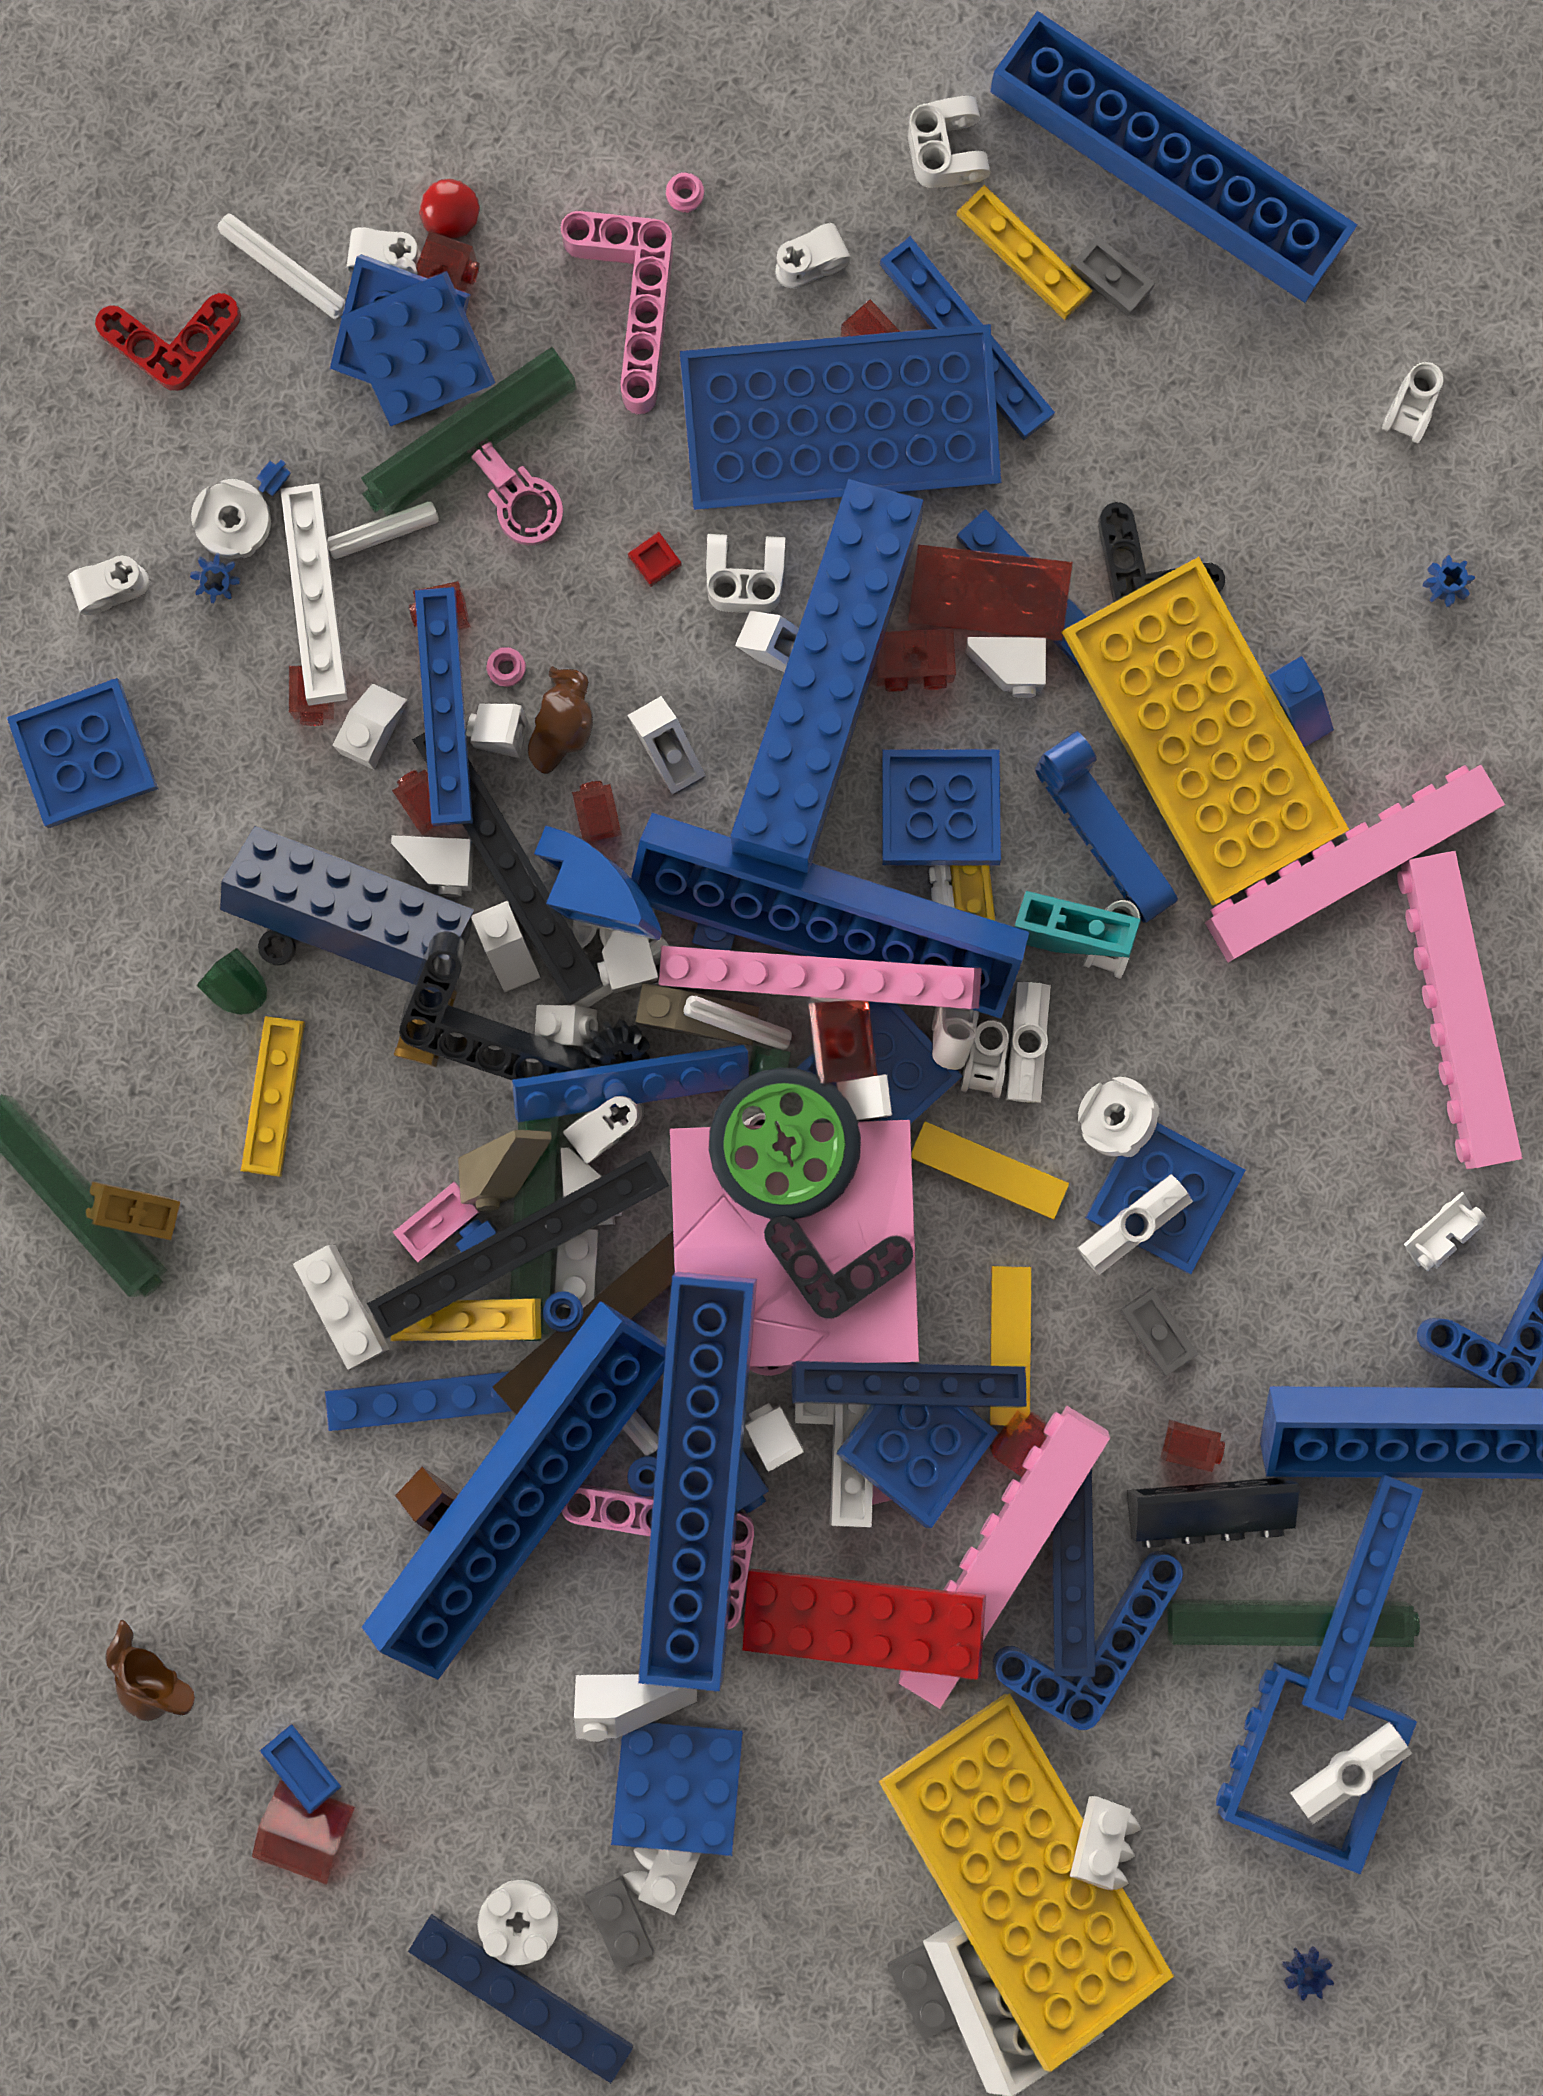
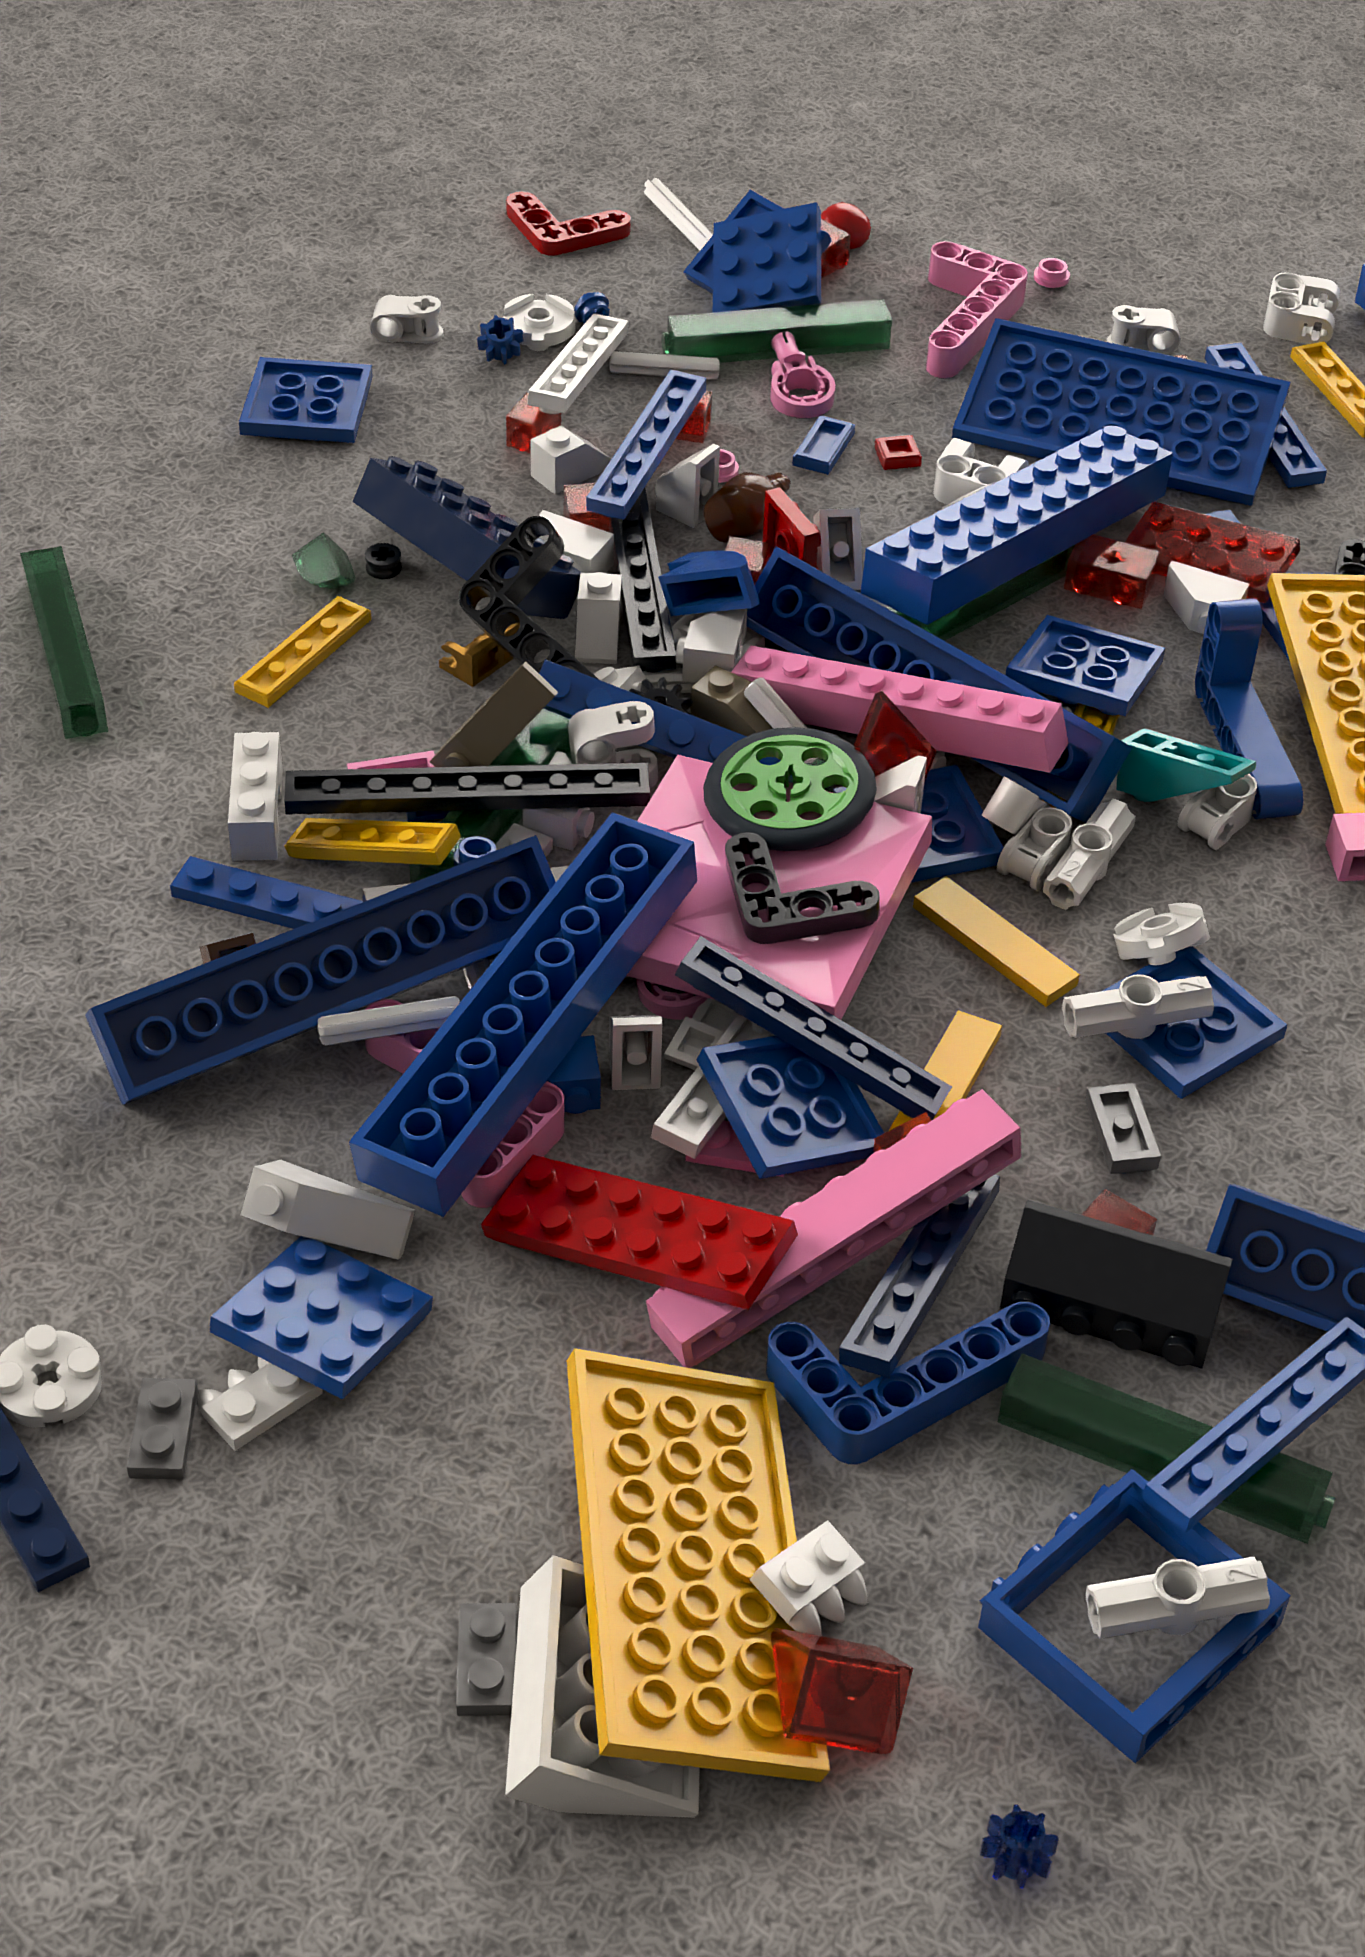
camera: 25 degrees right, 40 degrees down
pearl gold hinge [86,1181,181,1240] -> none
none -> white axle [317,996,460,1046]
none -> red plate [762,487,821,569]
none -> clear red slope [770,1628,913,1754]
none -> tile [792,415,855,475]

